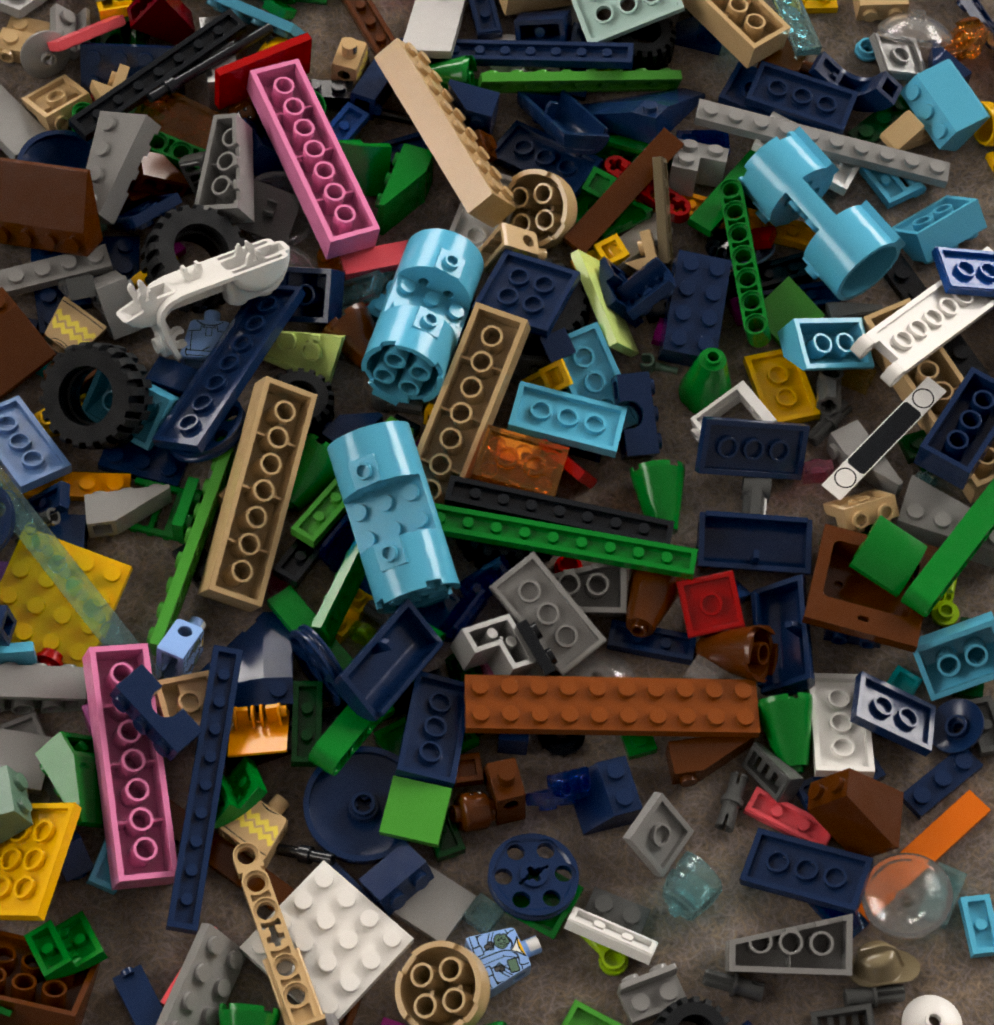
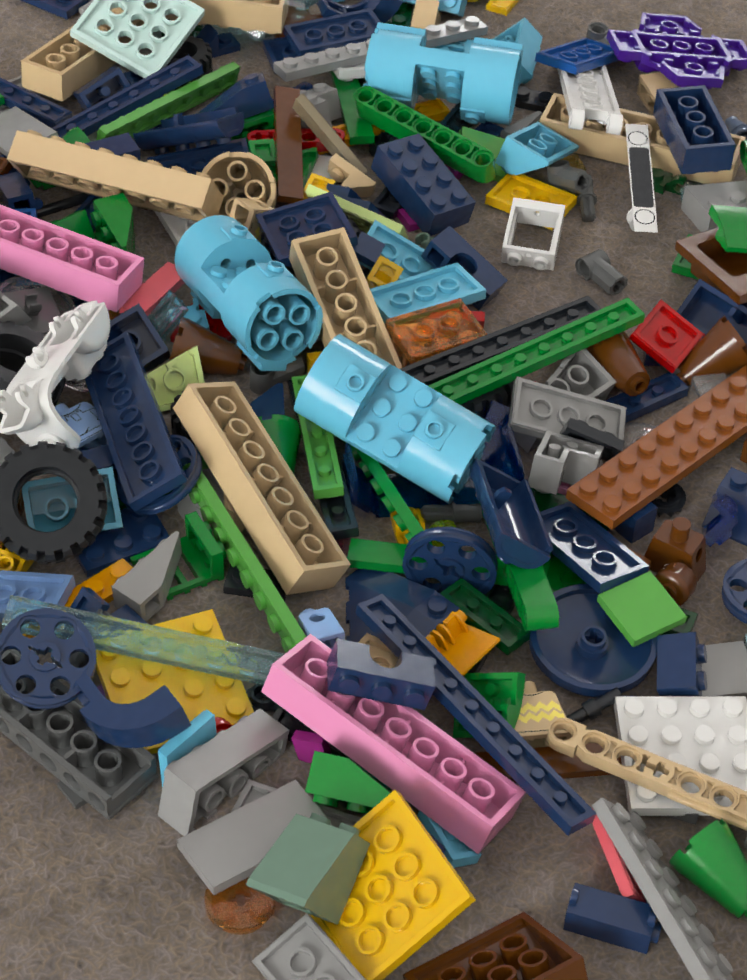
camera: 40 degrees left, 15 degrees down
green slope [24,911,108,980] -> none
dark blue bracket [616,257,676,320] -> none
green plate [620,736,657,760] -> none
green cone [630,459,686,538] -> none
green cone [678,348,732,414] -> none
dark blue plate [695,416,810,480] -> none
dark blue container [696,511,813,575] -> none
clear pink plate [802,459,834,484] -> none
tan plate [823,488,900,533] -> none
light grey slope [826,419,903,497] -> none

